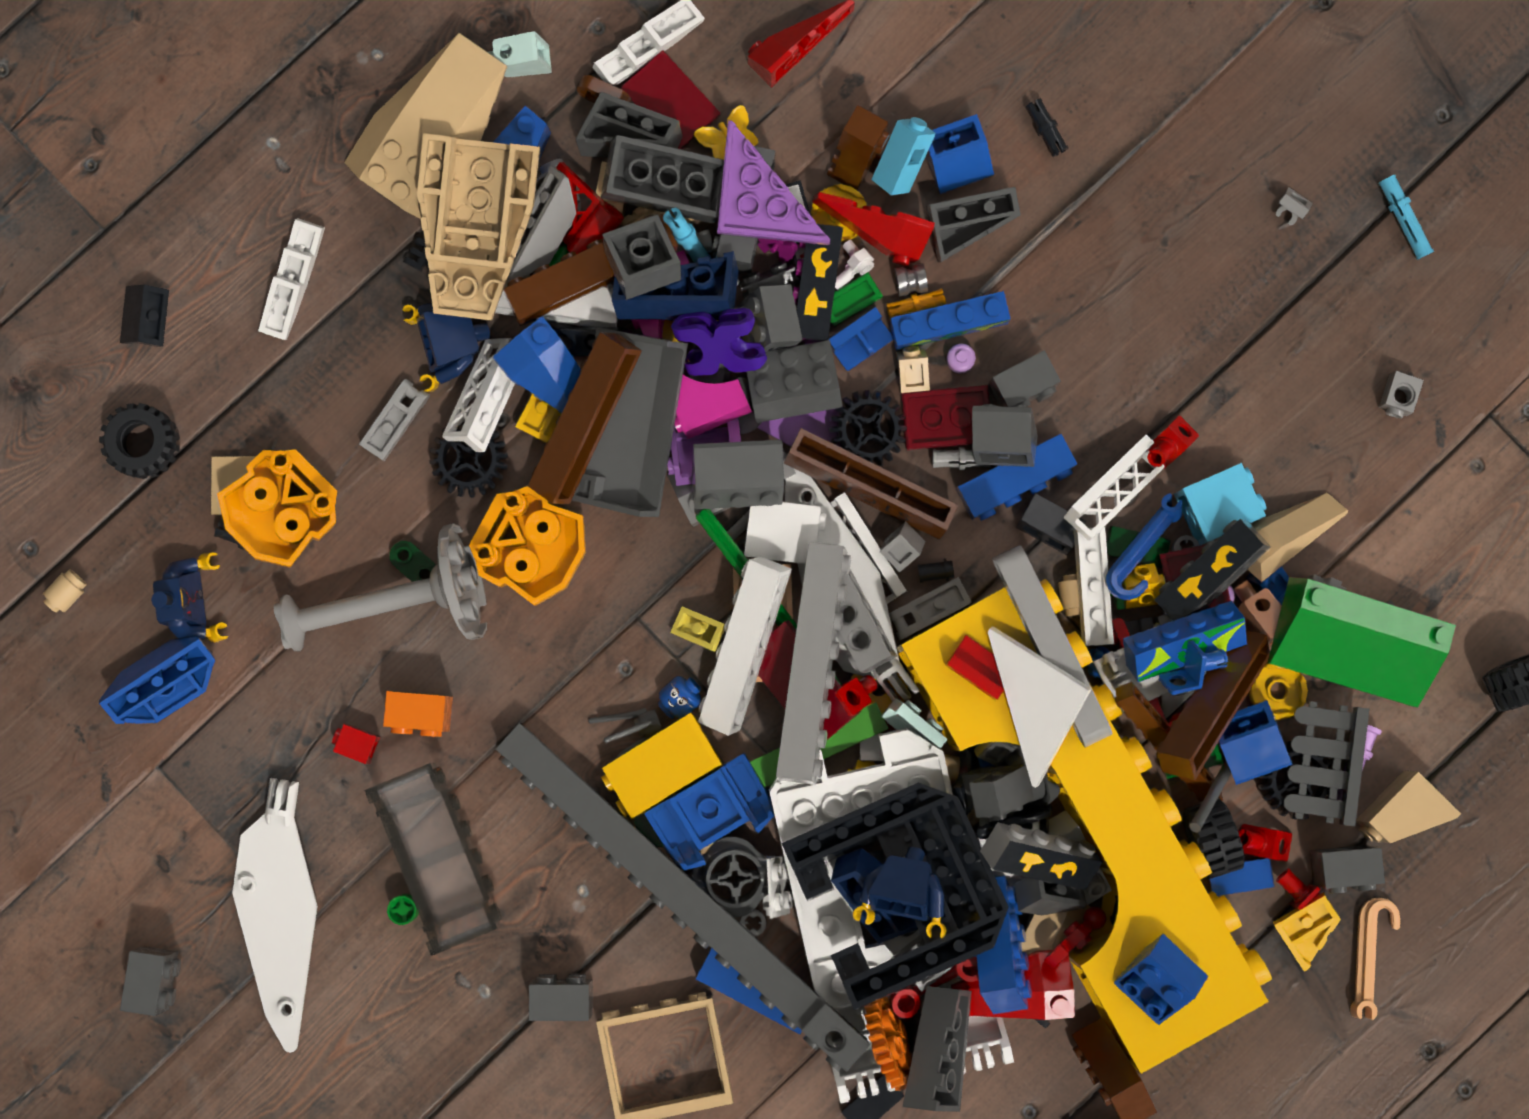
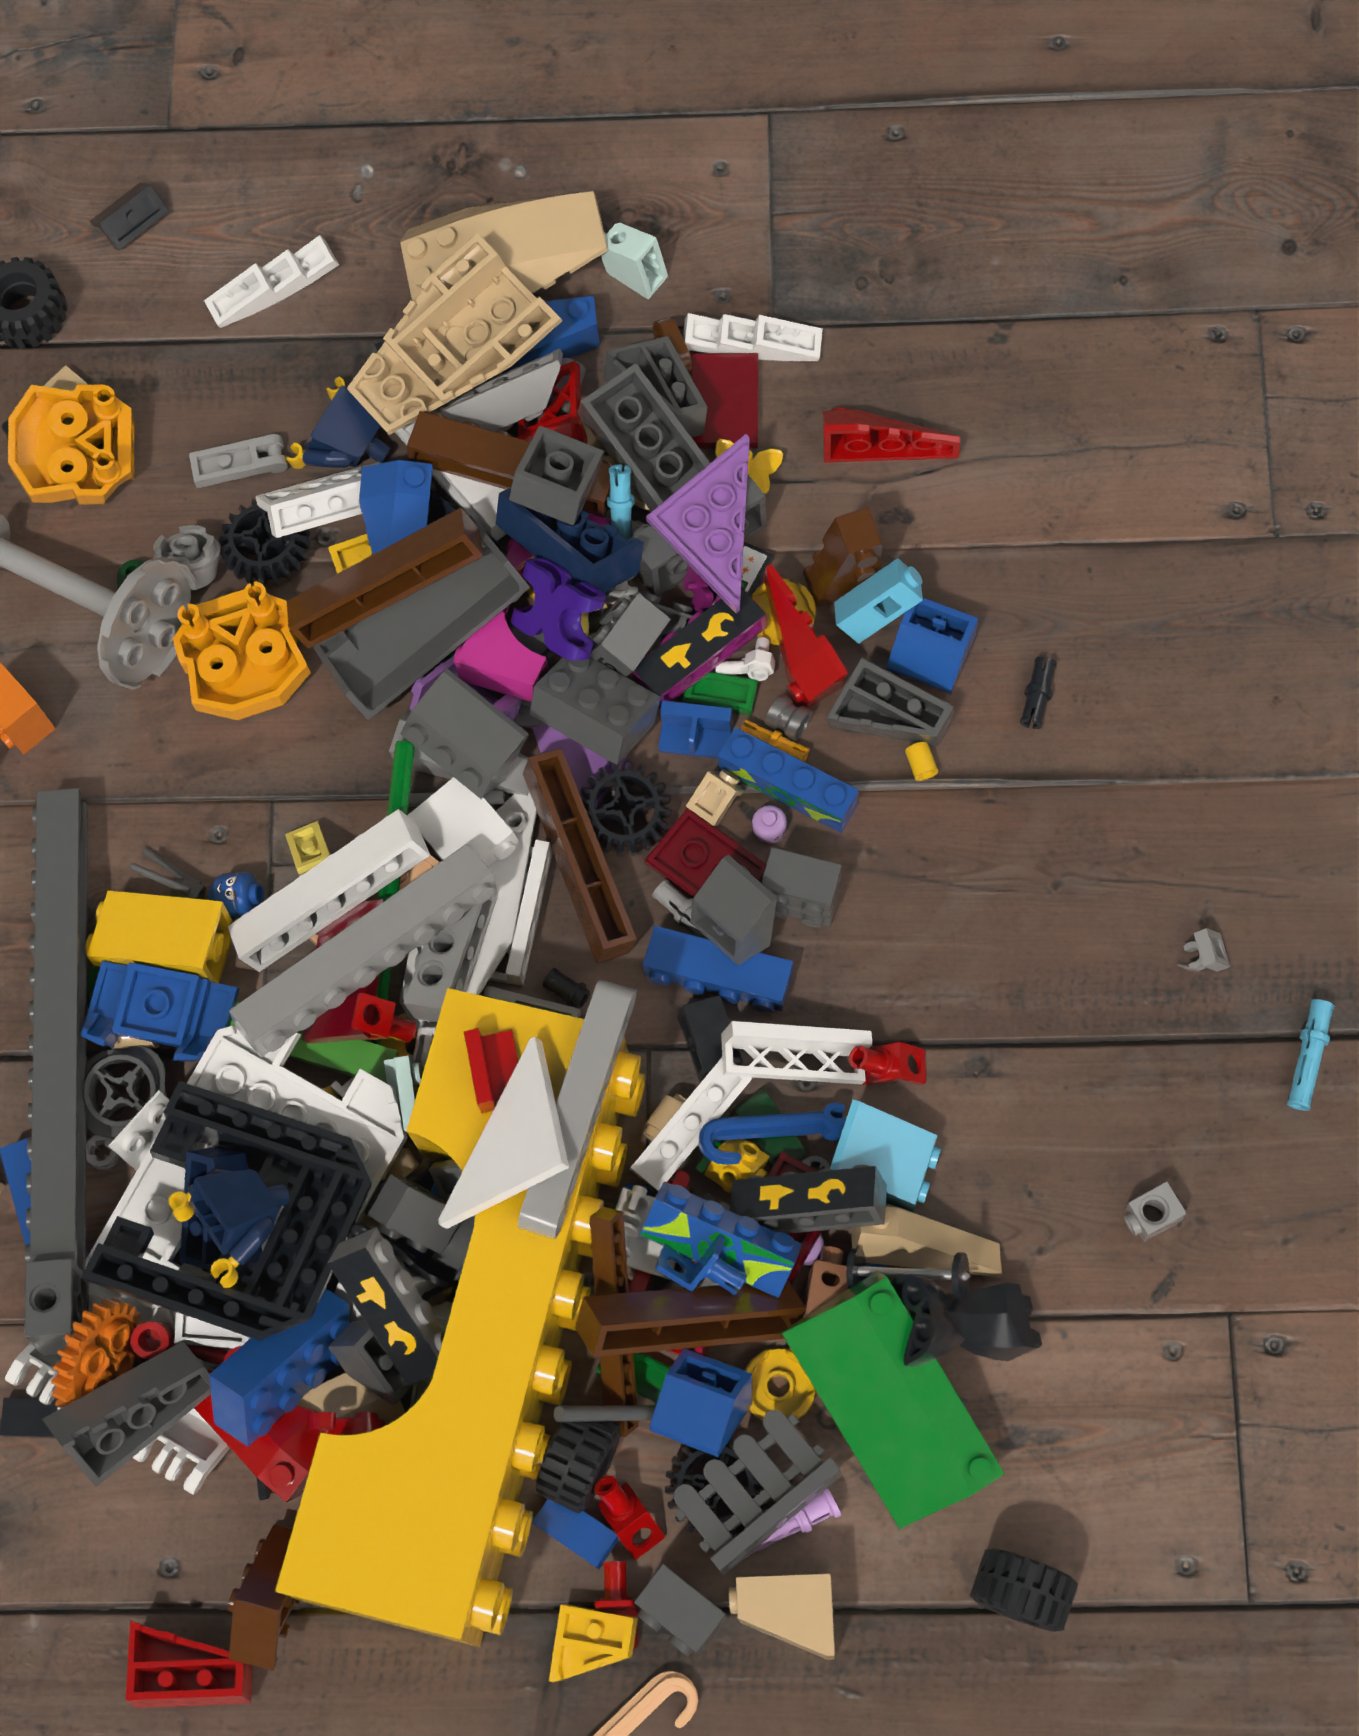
camera: 50 degrees right, 15 degrees down
light grey brick [880,521,926,572] -> none
blue slope [1114,934,1208,1025] -> none
none -> light grey cone [153,525,220,590]
none -> black axle [846,1248,970,1299]
none -> black hips [890,1274,1042,1367]
none -> yellow hinge [905,742,939,781]

